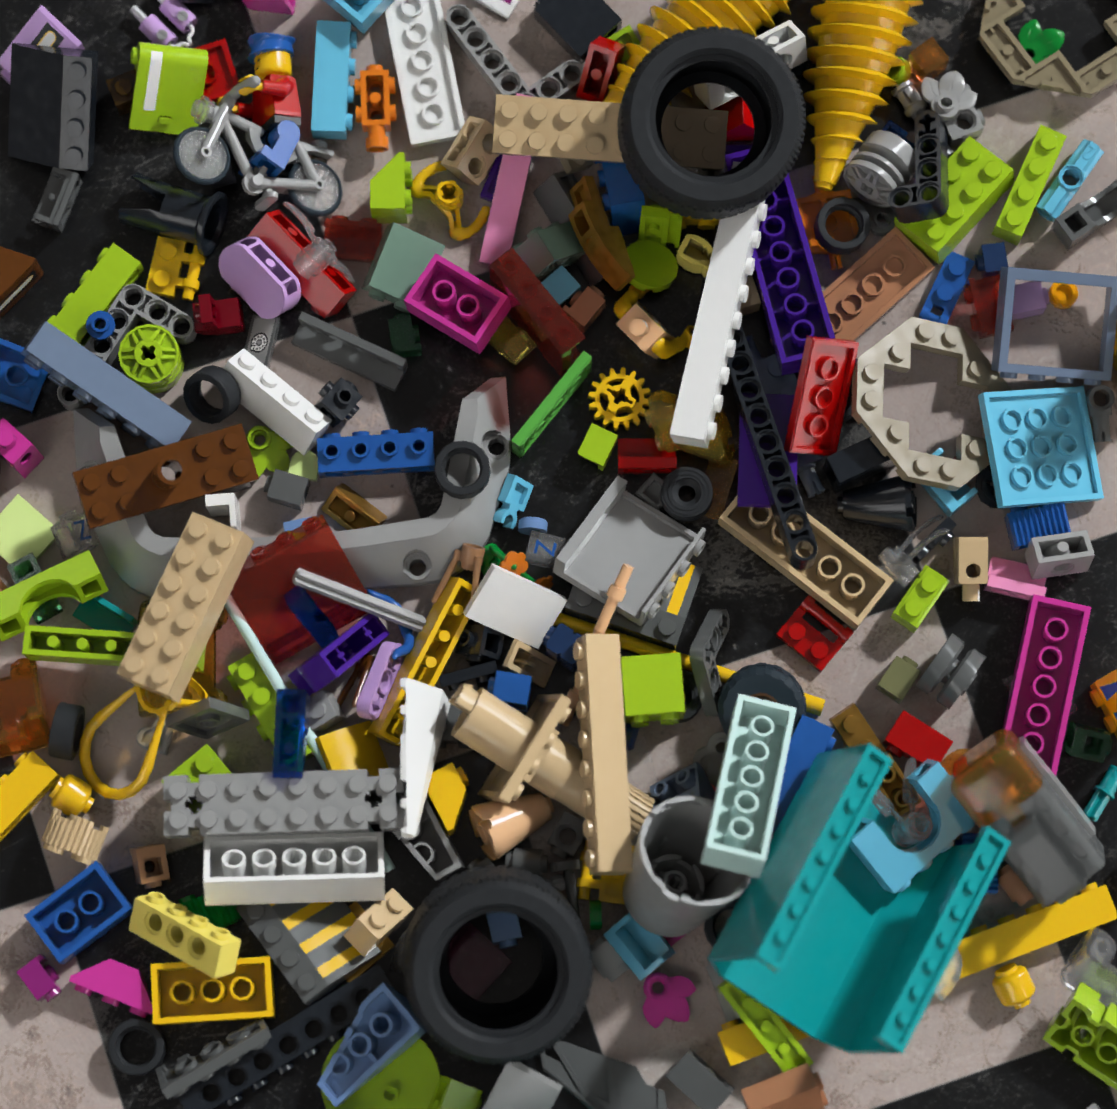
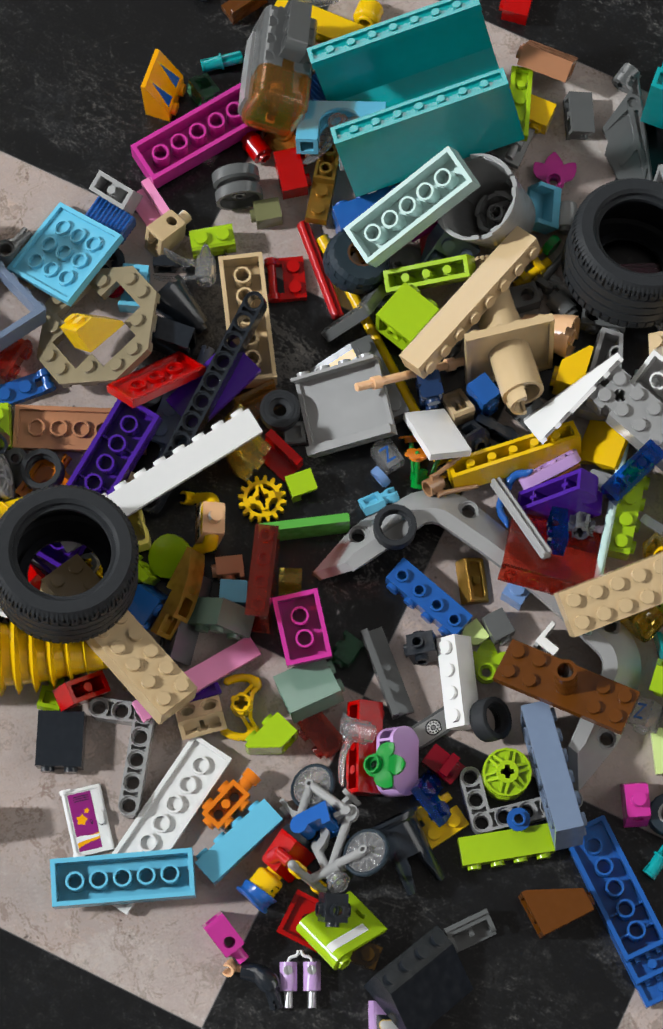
camera: 135 degrees left, 5 degrees down
none -> yellow slope [60,313,124,352]
none -> red brick [241,131,272,164]
none -> red axle [297,220,344,320]
none -> black brick [315,892,351,927]
none -> green plate [363,742,406,789]
none -> lime brick [383,254,477,294]
none -> clear blue plate [410,769,452,827]
none -> dark grey gear [567,511,596,540]

